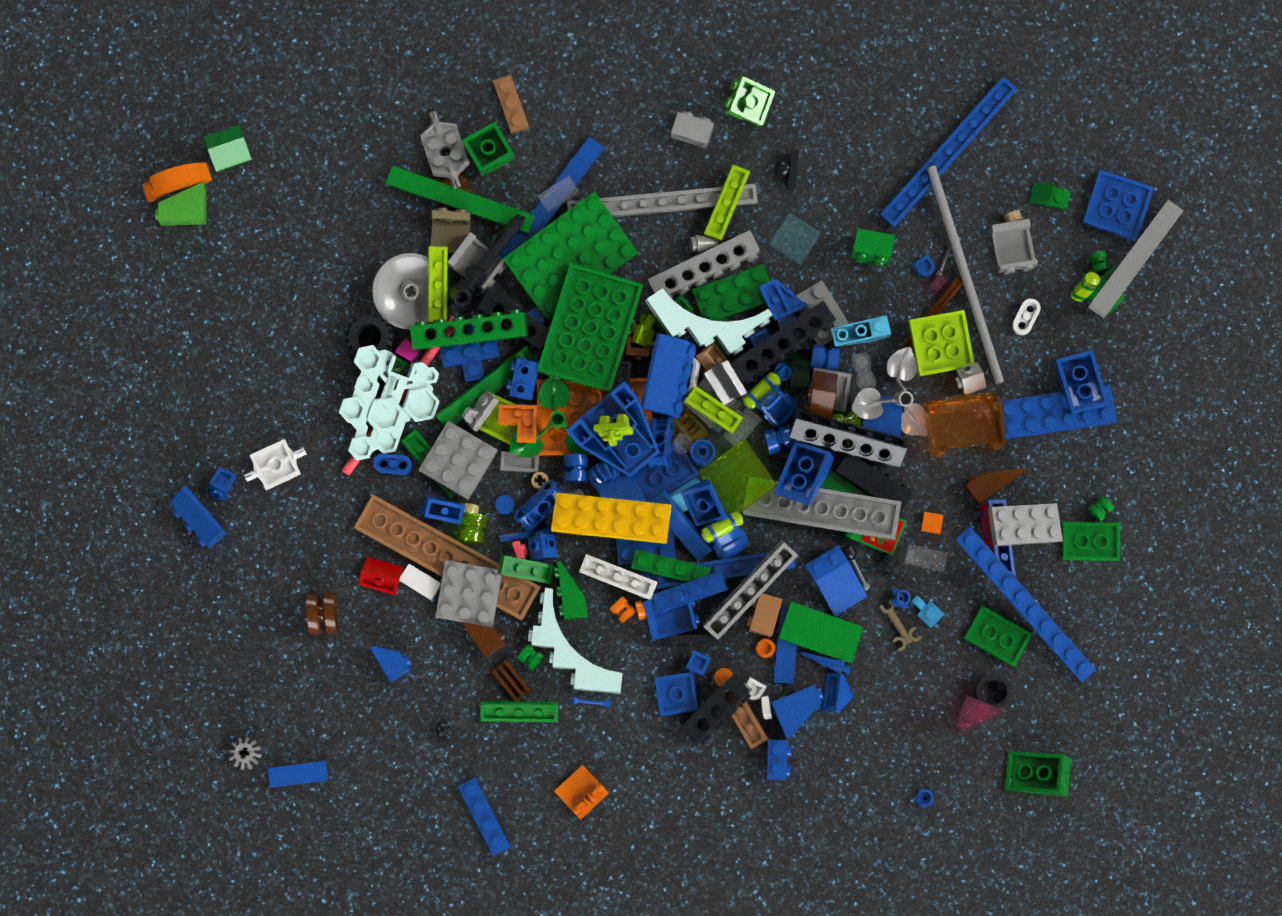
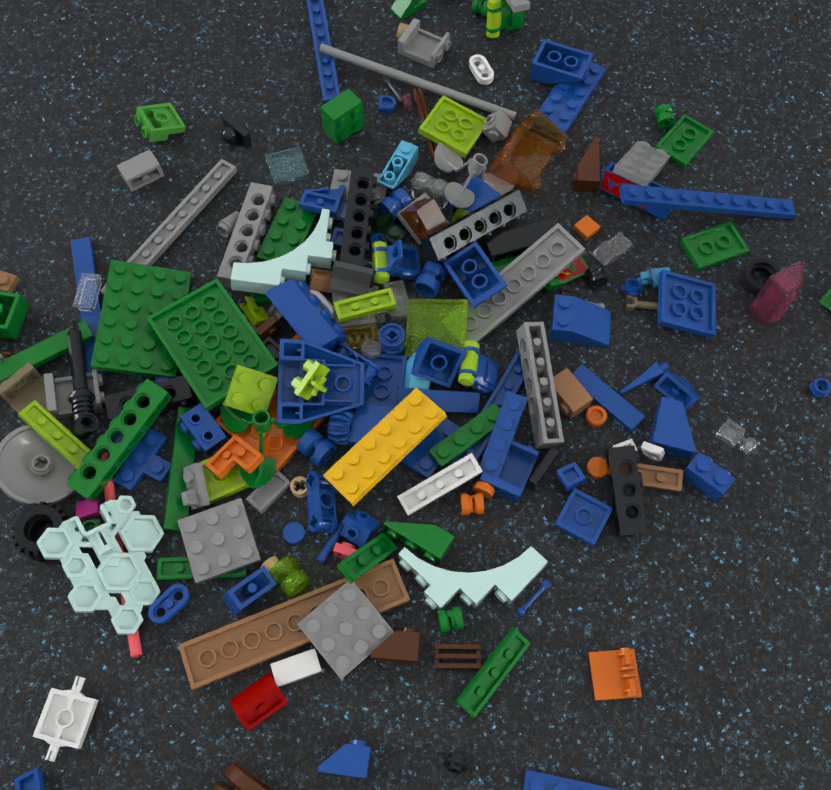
camera: 50 degrees left, 15 degrees down
lime tile [704,165,750,241] -> none
green tile [778,602,863,664] -> none
none -> lime plate [223,364,278,414]
none -> blue plate [657,270,716,338]
none -> clear plate [716,418,758,455]

